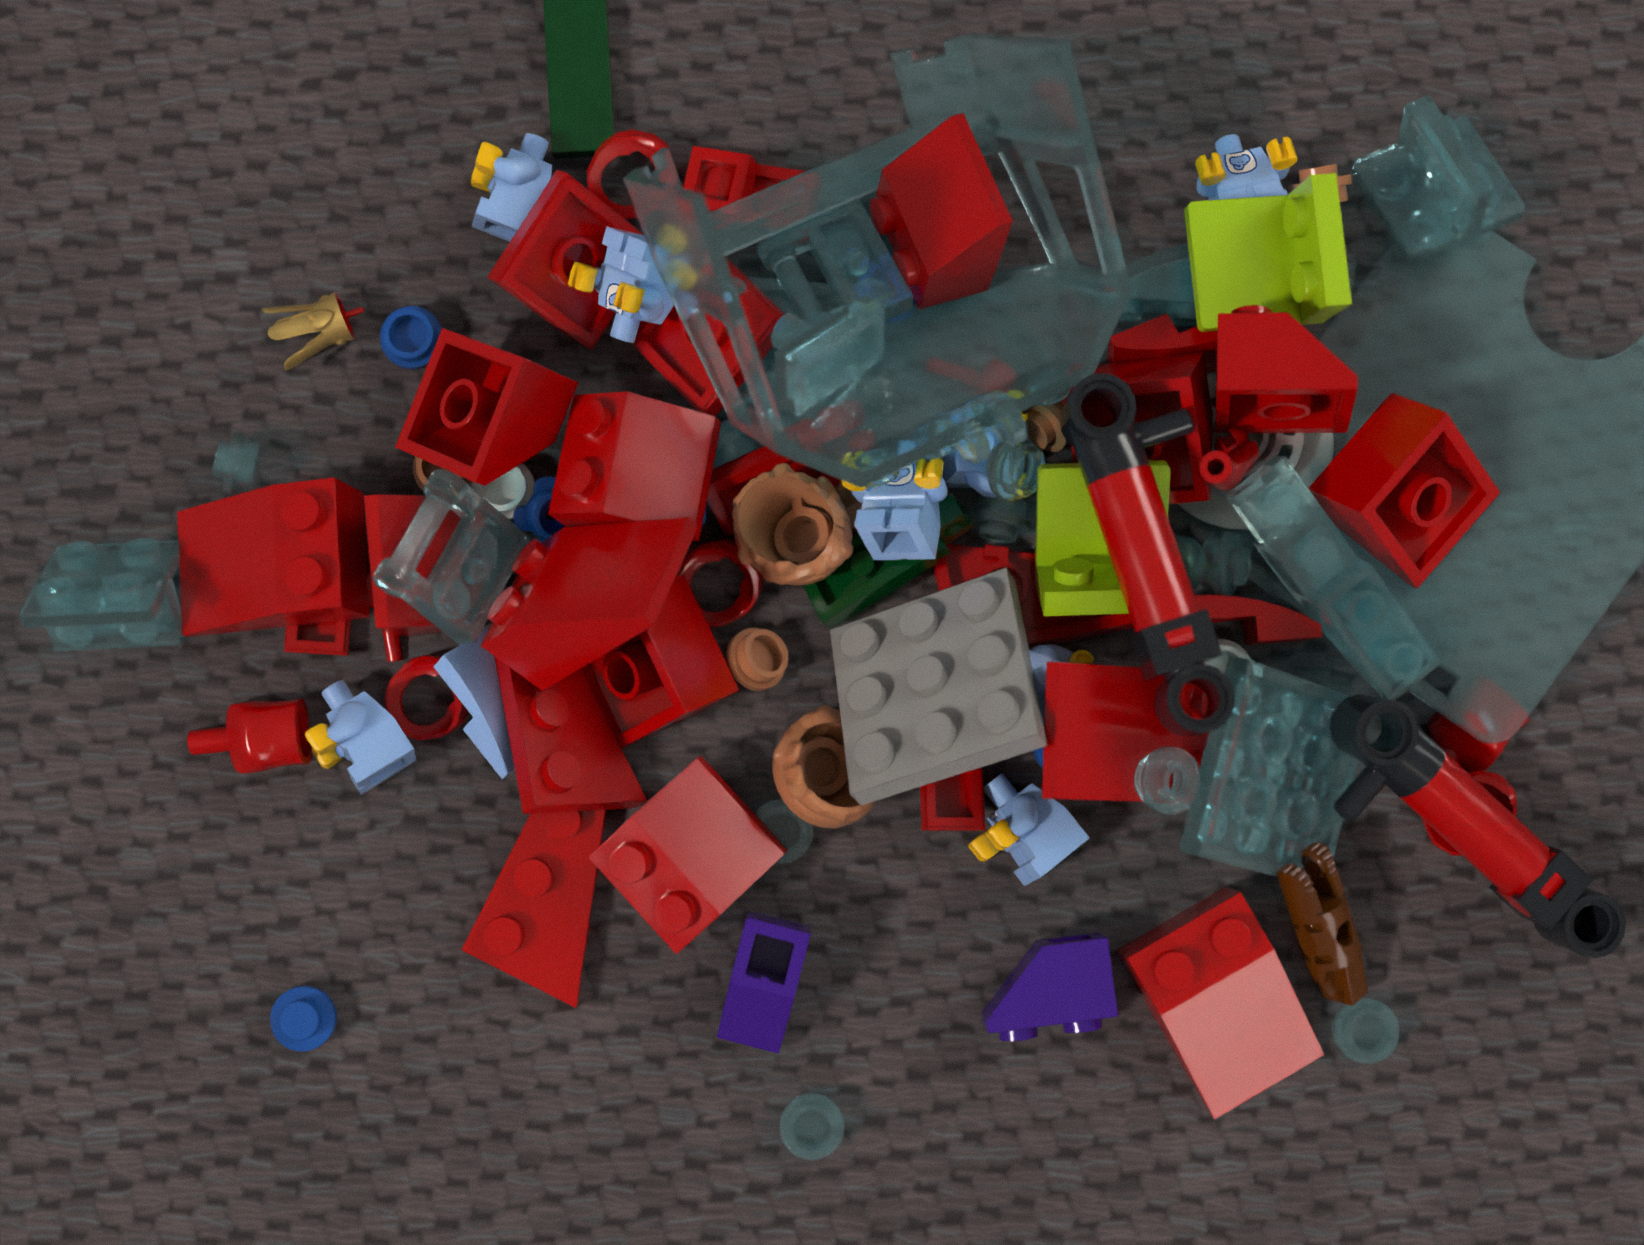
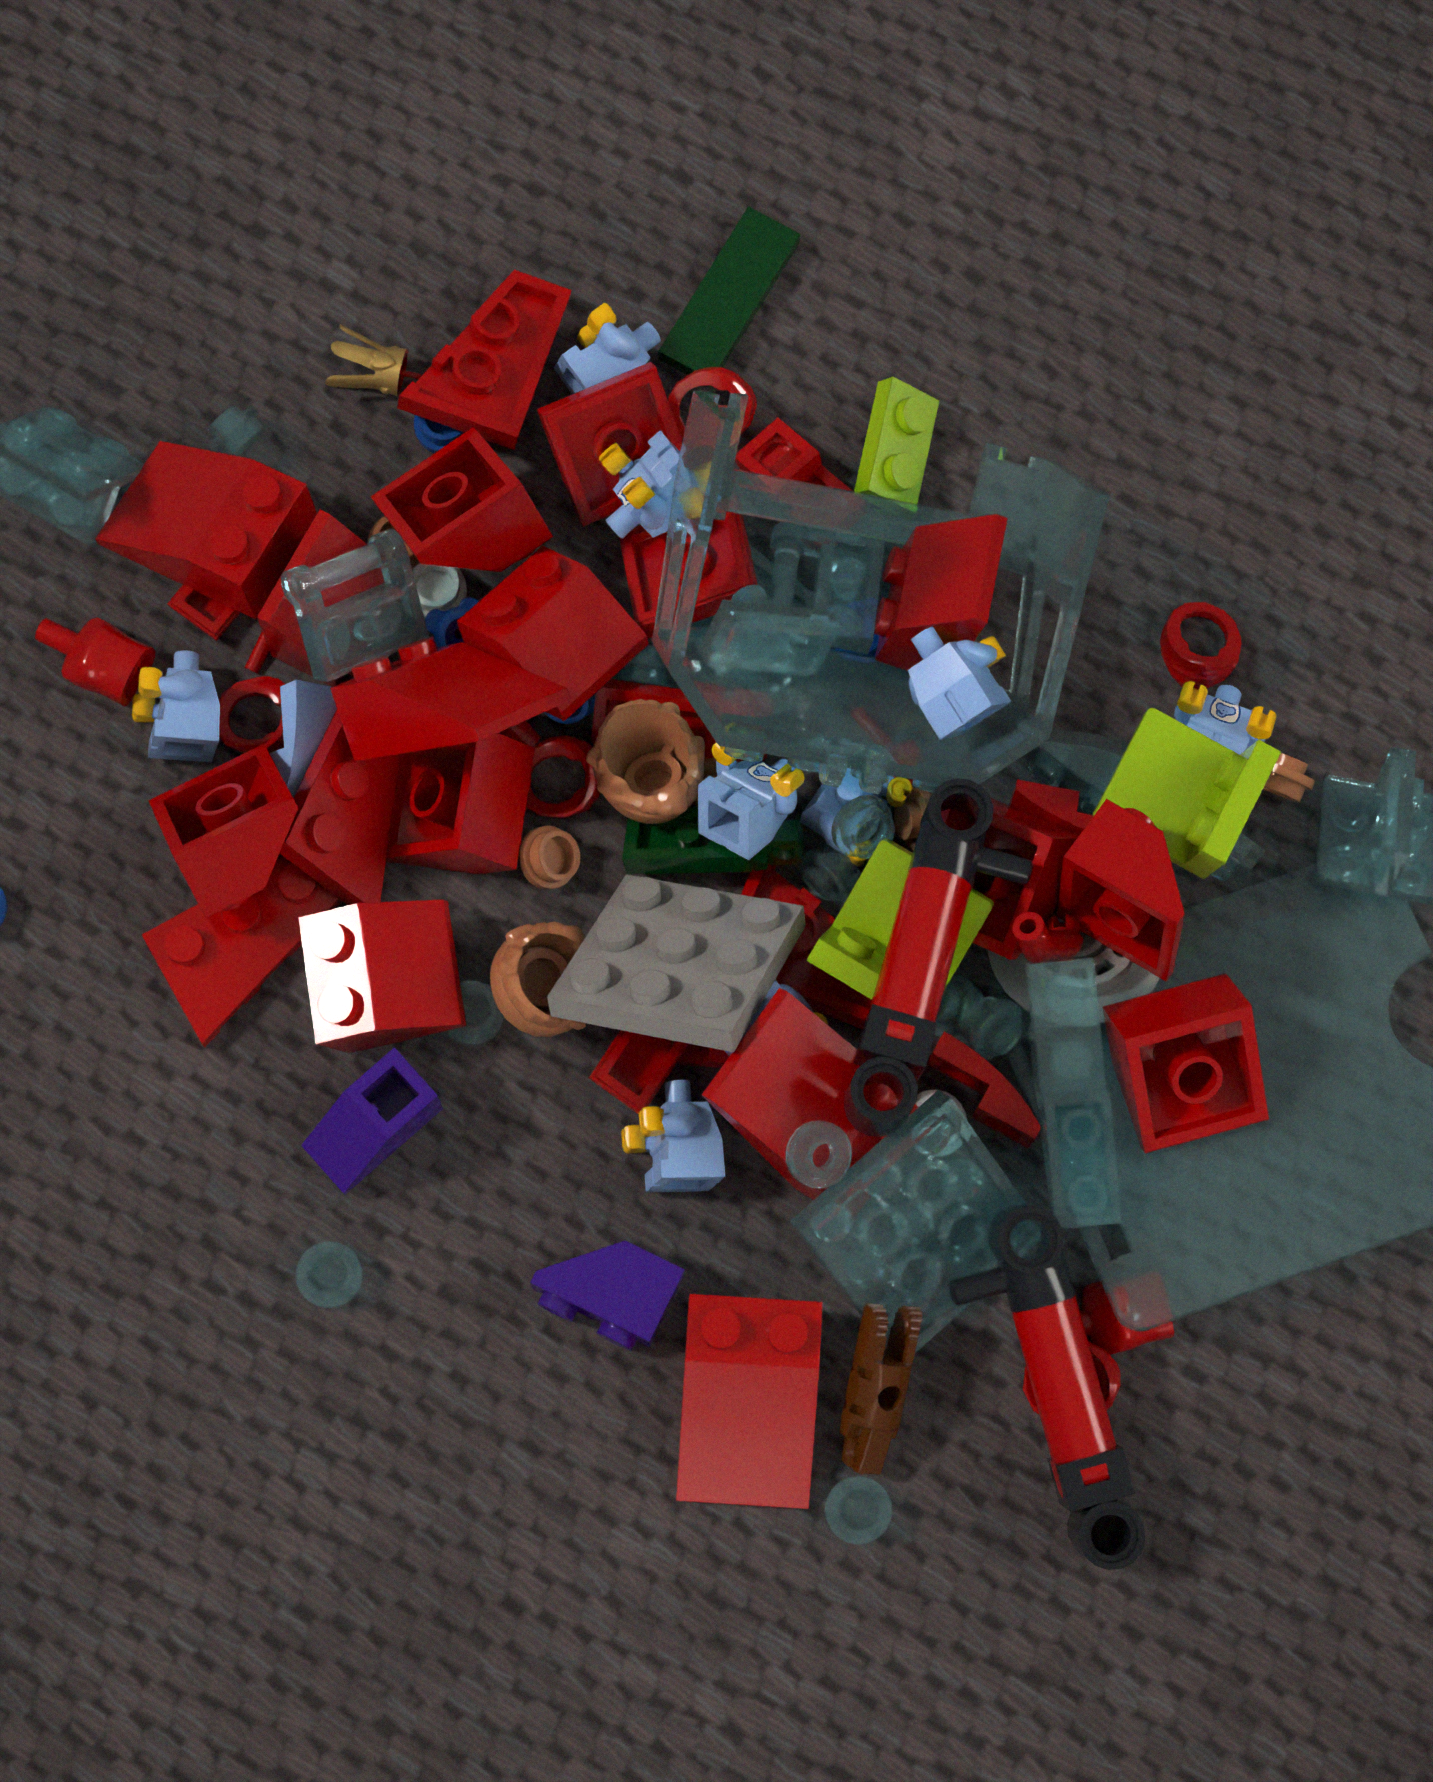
camera: 30 degrees right, 10 degrees down
none -> red slope [148,744,298,918]
none -> red wing [397,269,572,450]
none -> lime plate [853,377,939,516]
none -> light blue piece [908,626,1011,740]
none -> red piece [1160,602,1241,690]

